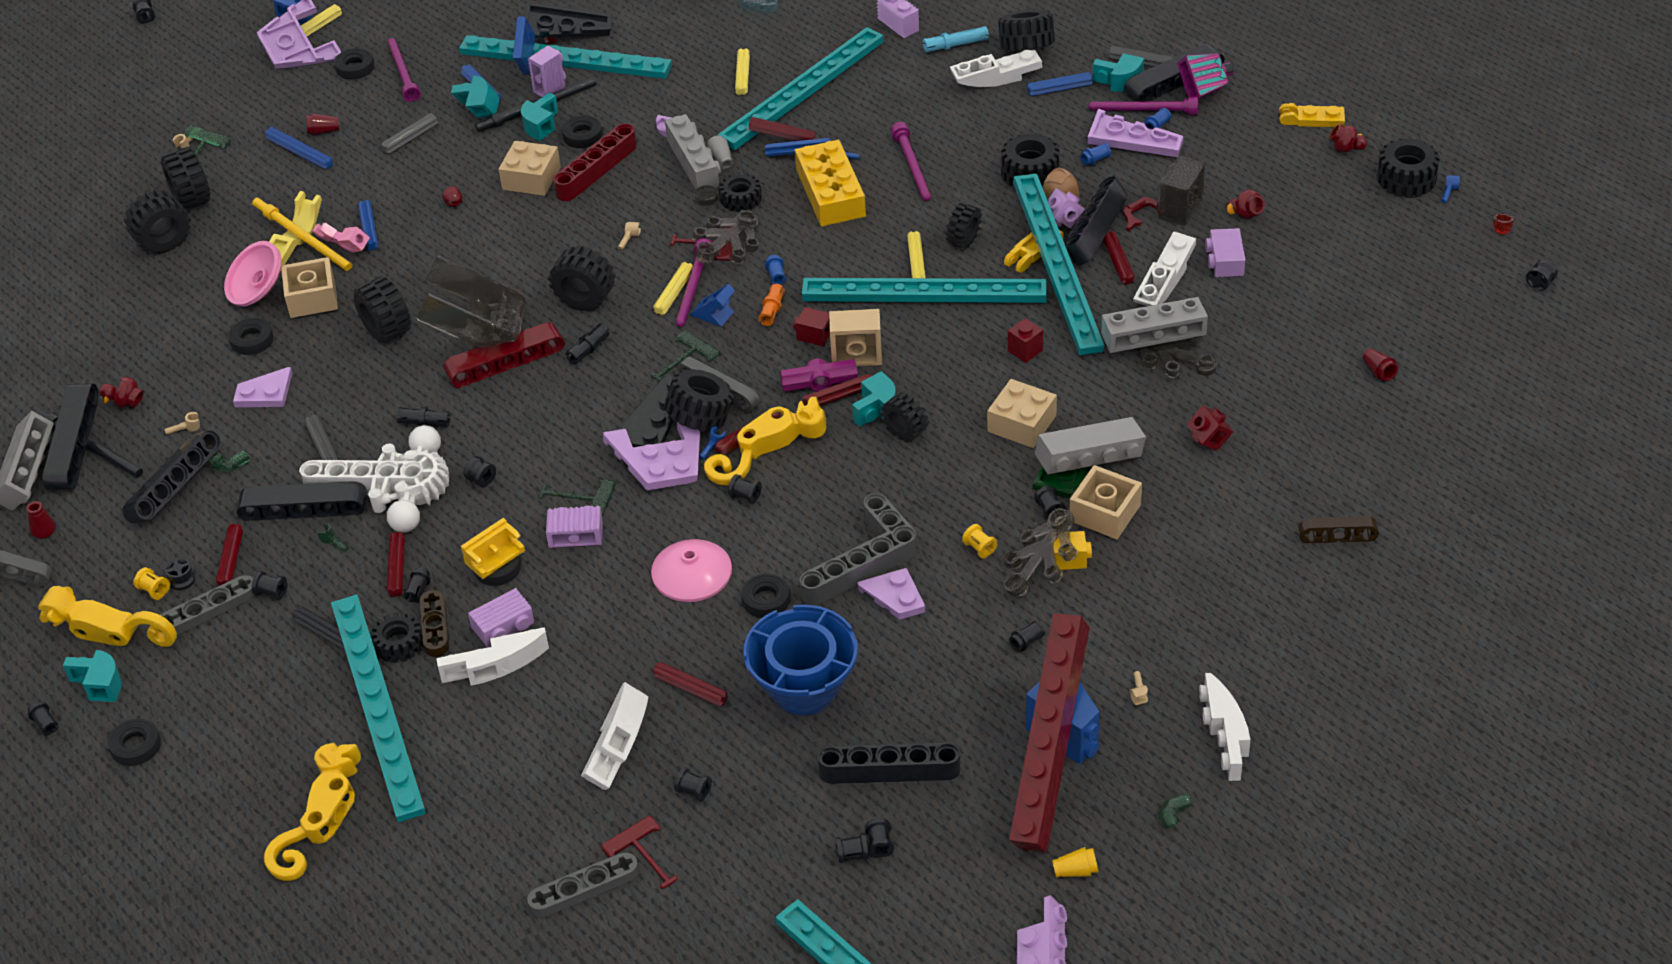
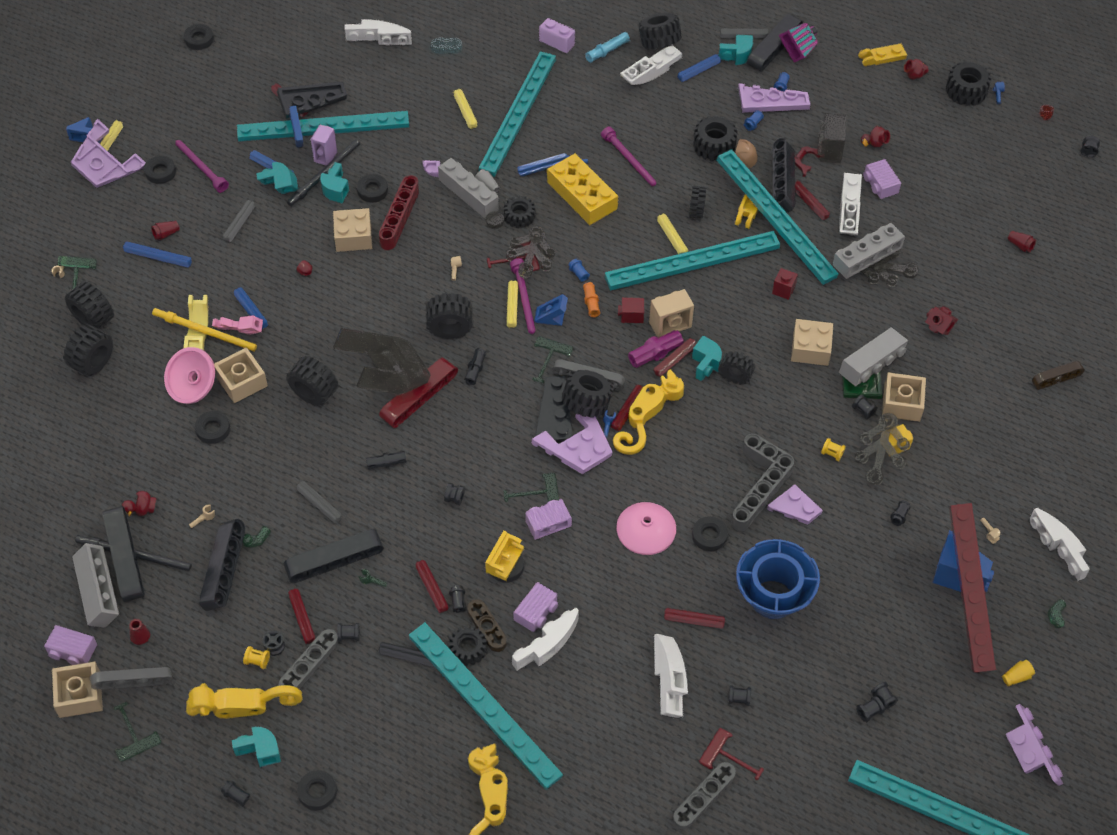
camera: 25 degrees left, 10 degrees up
lavender wing [233,367,292,407] -> none
white piece [299,425,449,533] -> none
black bush [728,474,762,504] -> none
dark red axle [749,117,816,141] -> none
black beam [818,743,961,784] -> none
lavender brick [1047,188,1085,228] -> none
magenta piece [1088,97,1198,115] -> none

